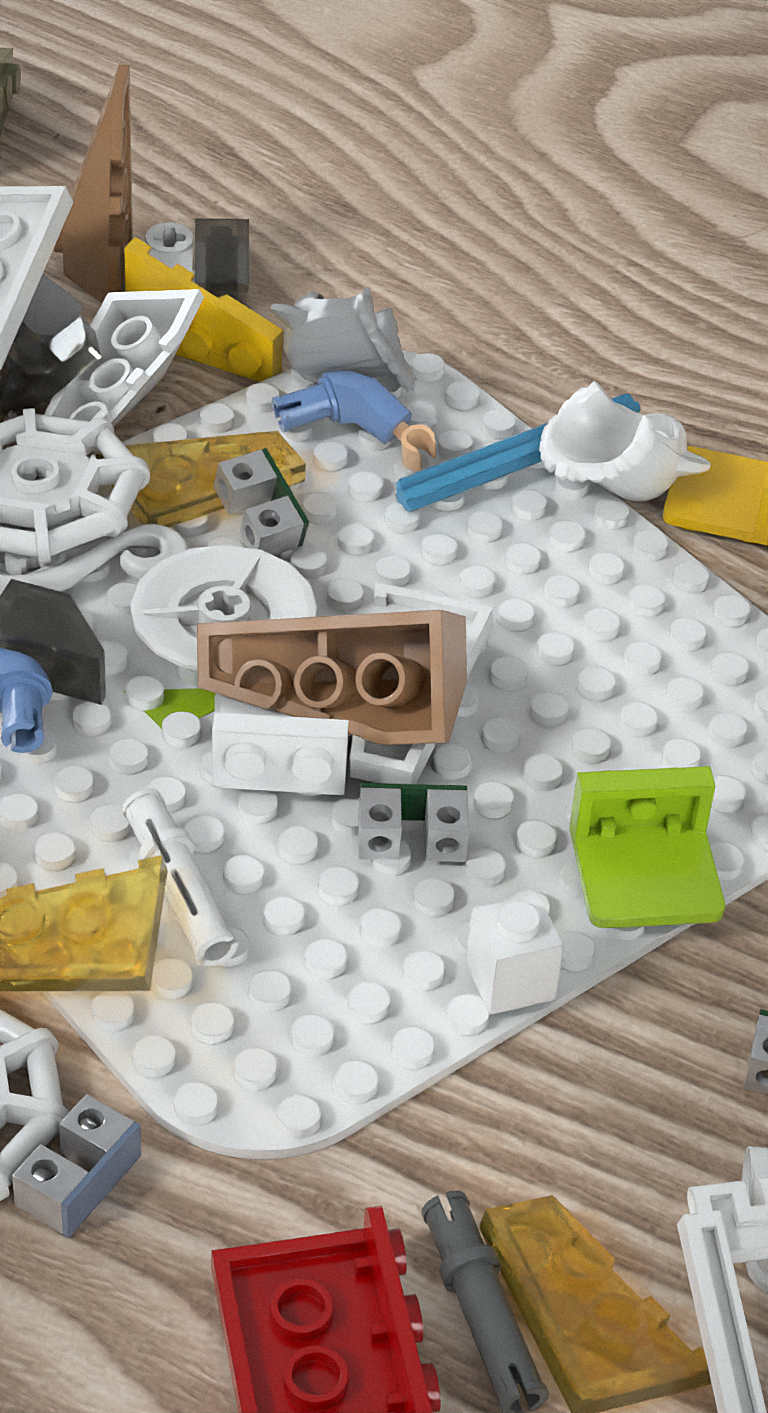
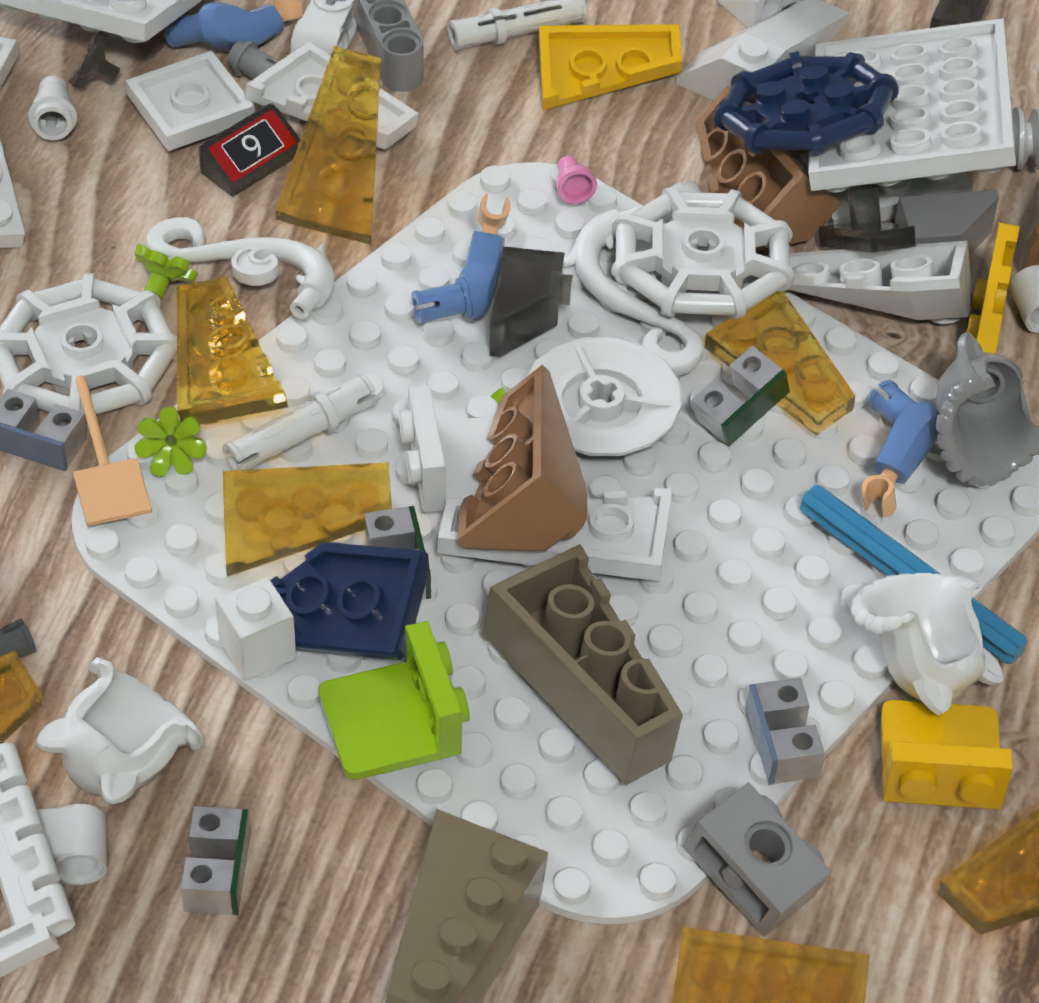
camera: 80 degrees right, 5 degrees up
none -> white hair [35,657,205,805]
none -> light nougat piece [73,375,152,527]
none -> lime plant [134,406,206,477]
none -> clear yellow wing [223,462,392,577]
none -> dark blue tile [270,542,430,660]
none -> dark tan wedge [482,544,683,785]
none -> flat silver piece [746,678,825,785]

